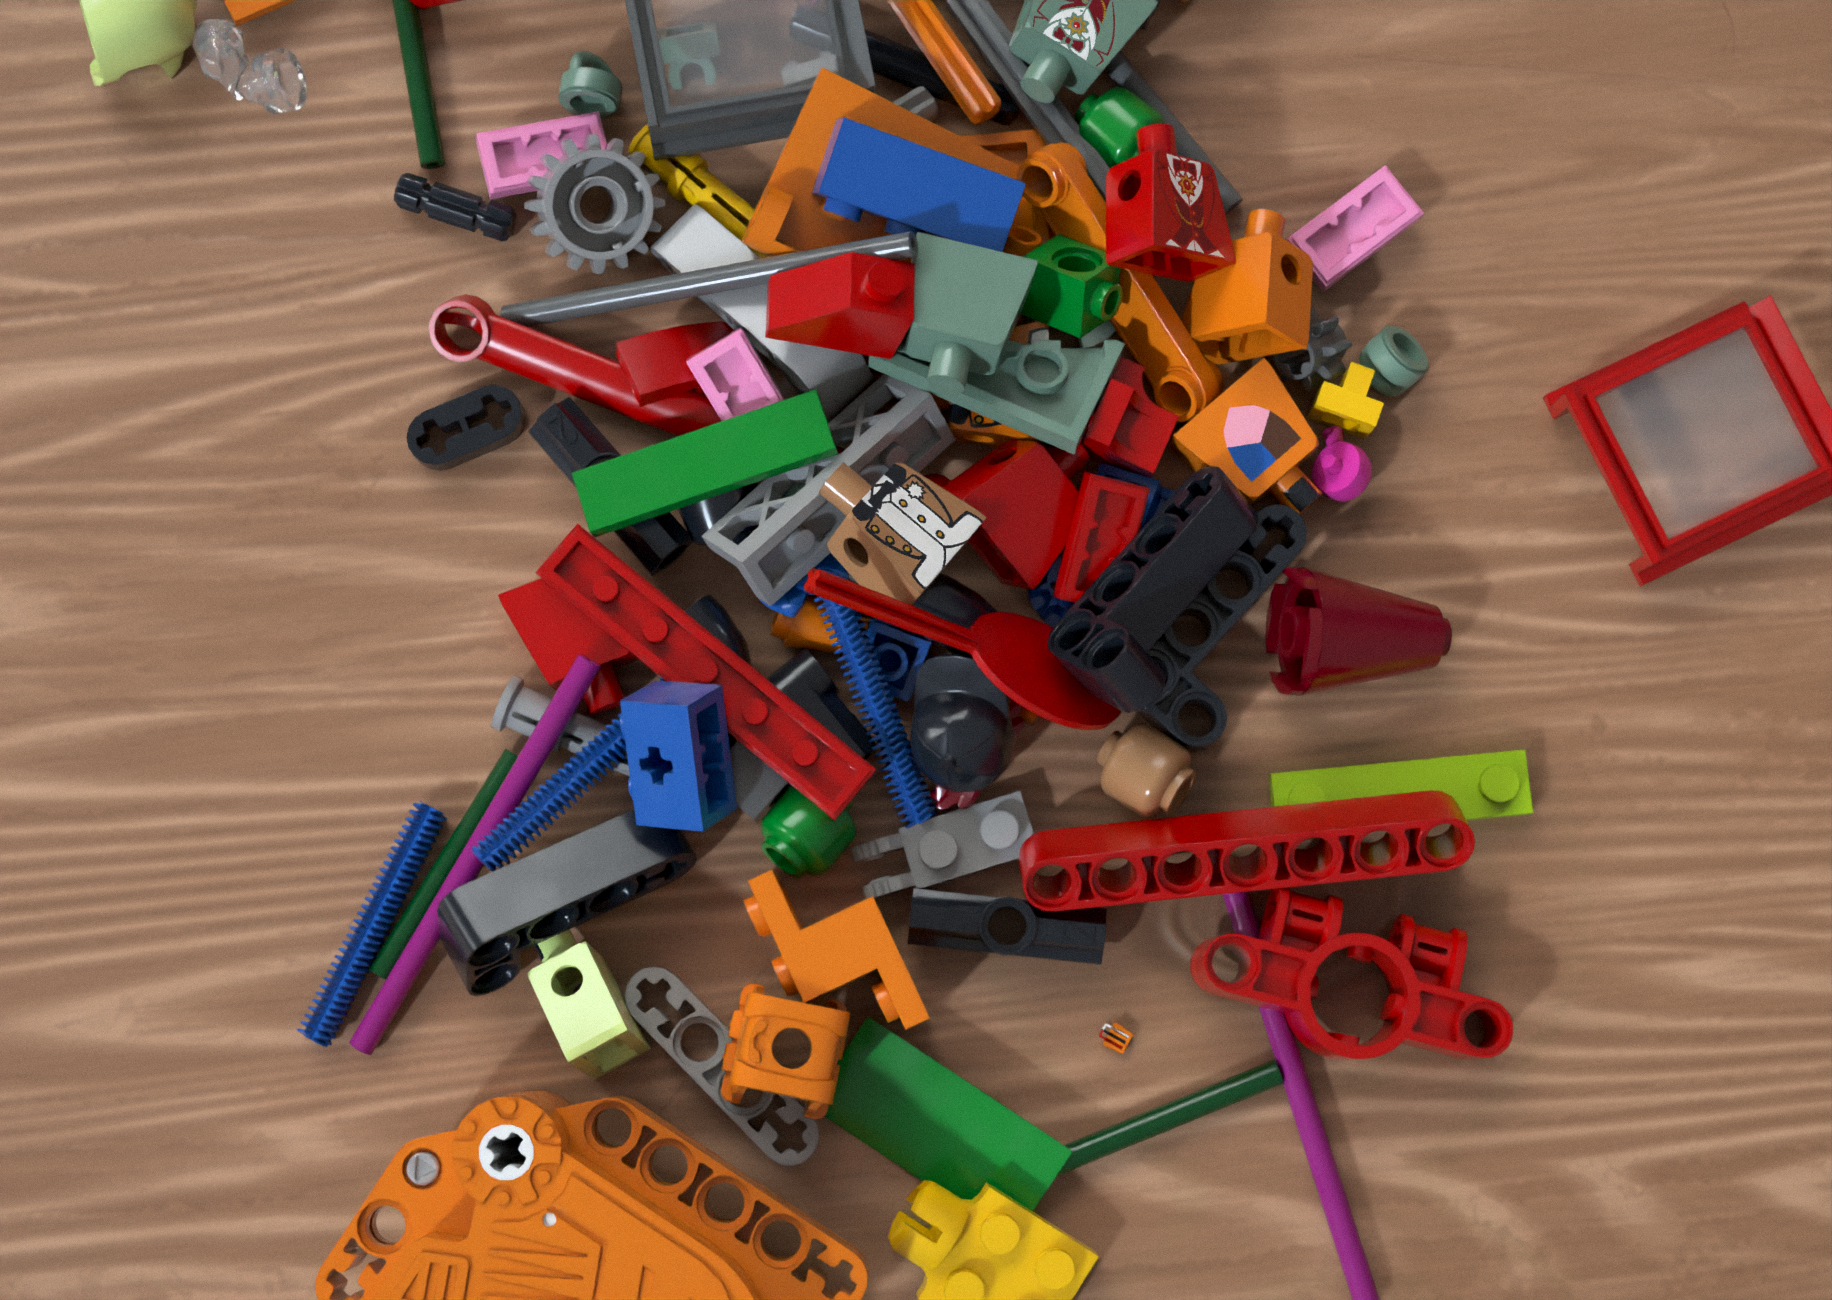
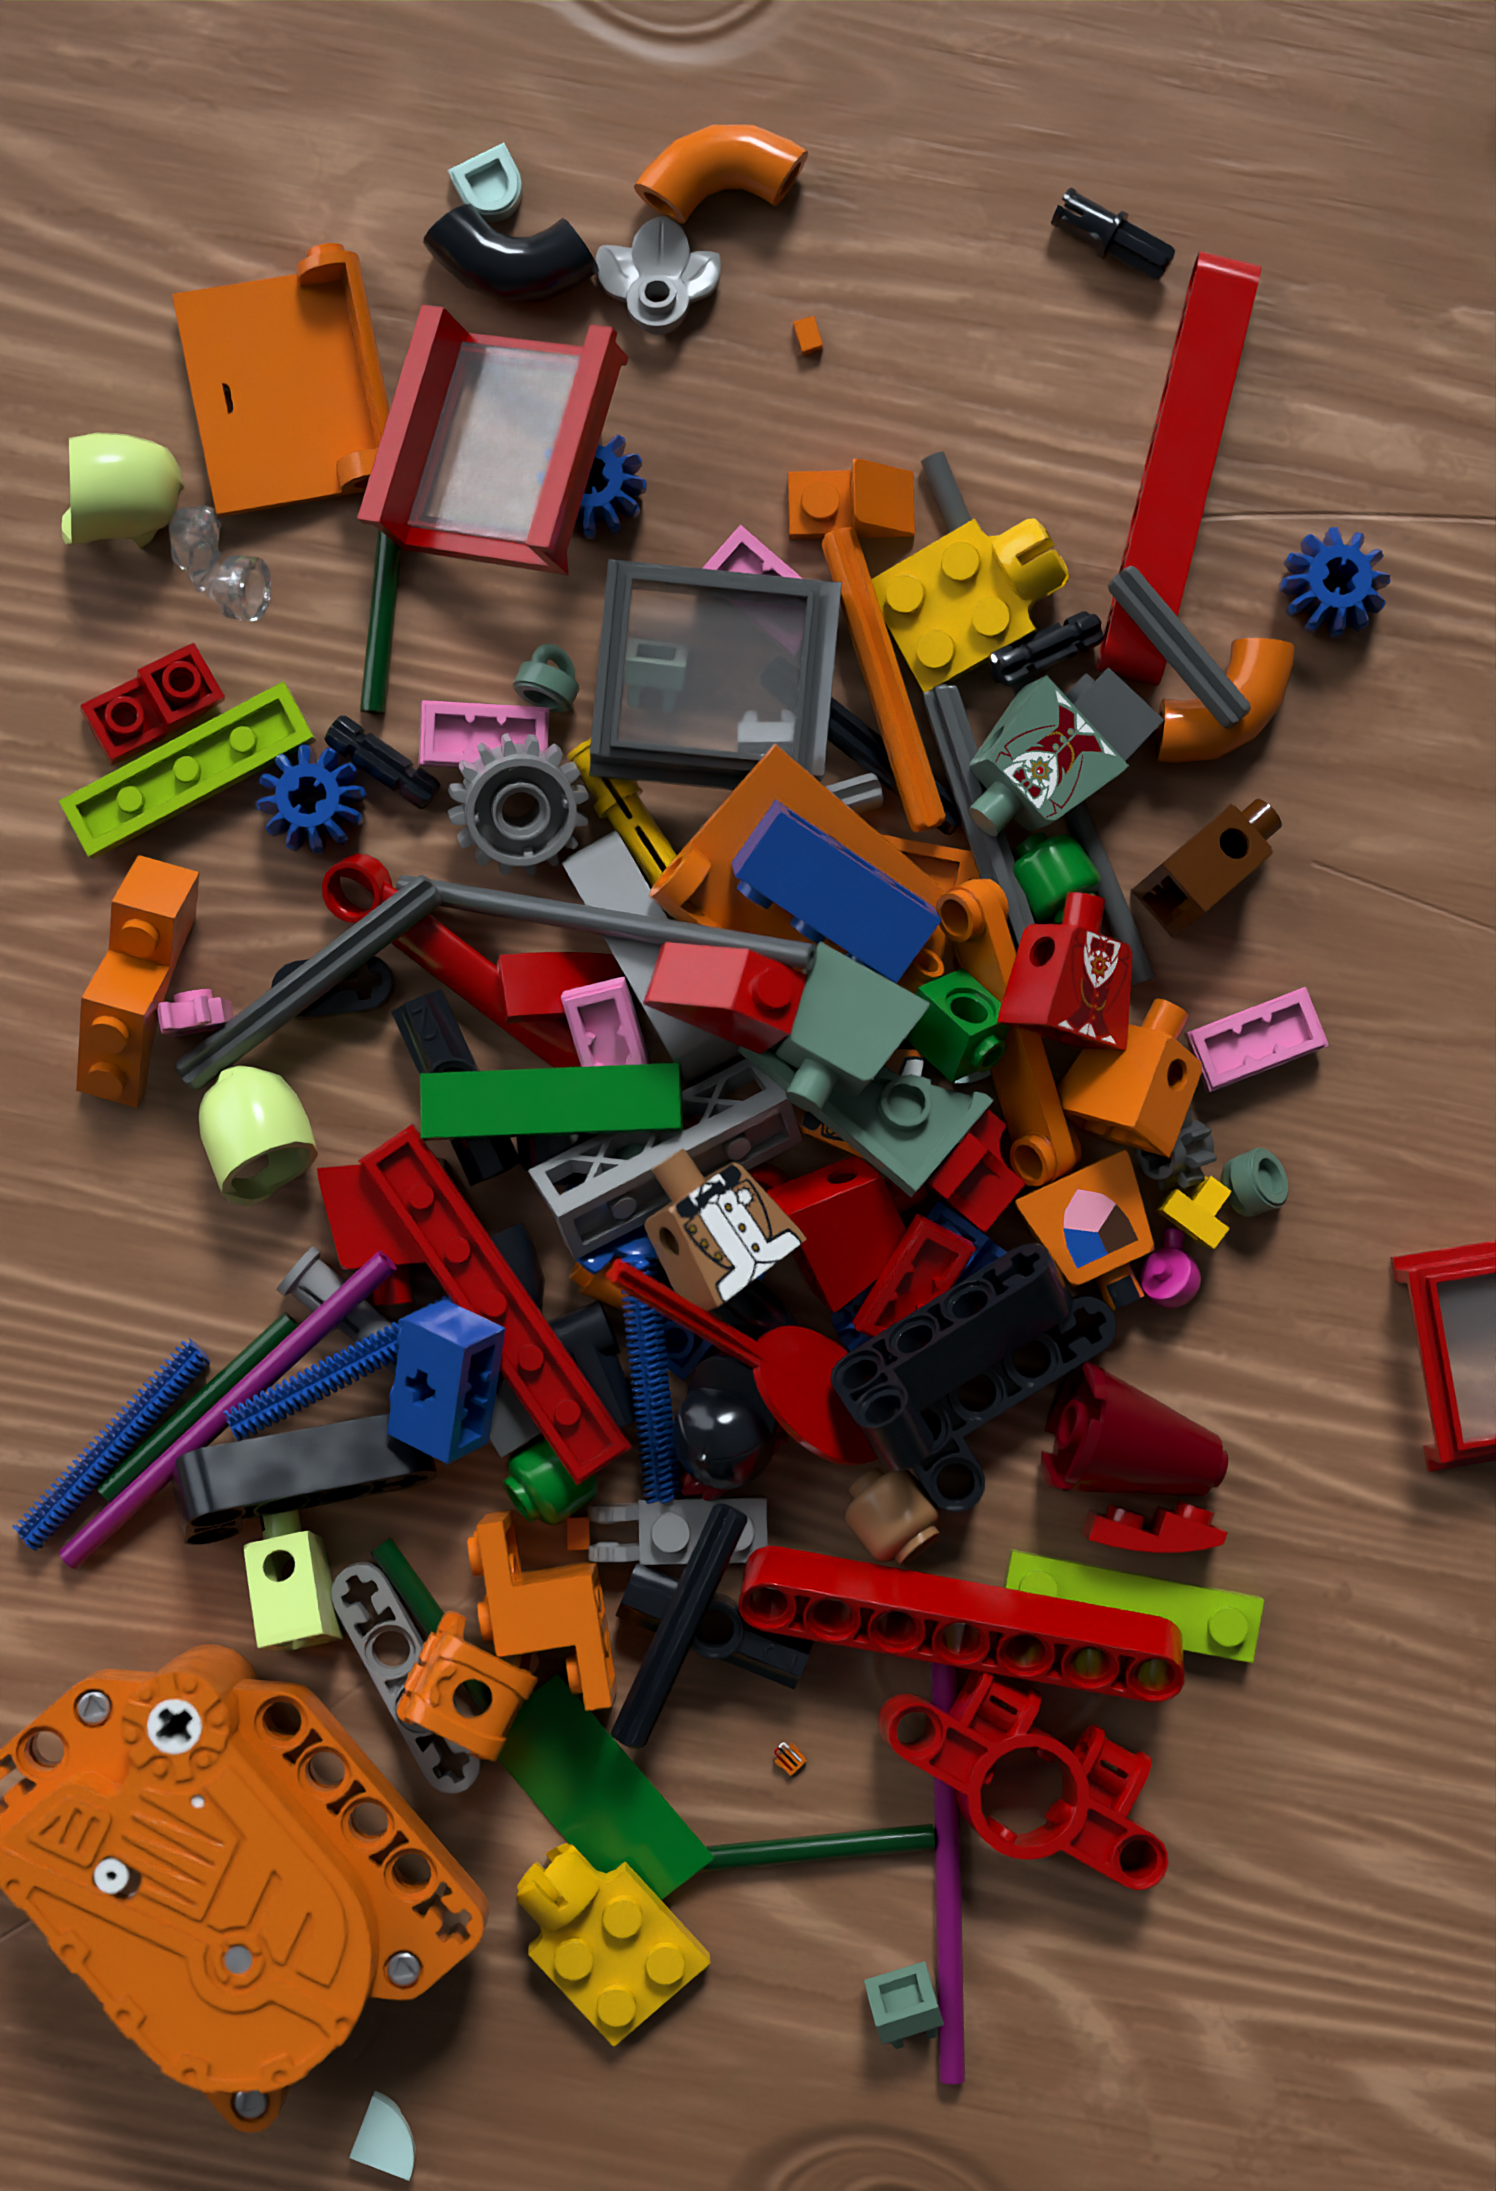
camera: 15 degrees right, 5 degrees up
none -> lime plate [59,681,317,860]
none -> orange arch [76,855,200,1108]
none -> red slope [80,642,225,766]
none -> bright pink plate [157,989,234,1038]
none -> dark grey axle [175,875,443,1089]
none -> yellowish green piece [199,1066,318,1207]
none -> blue gear [257,745,367,855]
none -> dark green piece [370,1538,492,1710]
none -> orange piece [567,1516,591,1550]
none -> black axle [611,1503,747,1749]
none -> sand green tile [864,1961,944,2049]
none -> red slope [1081,1500,1228,1553]
none -> reddish brown torso [1131,799,1282,938]

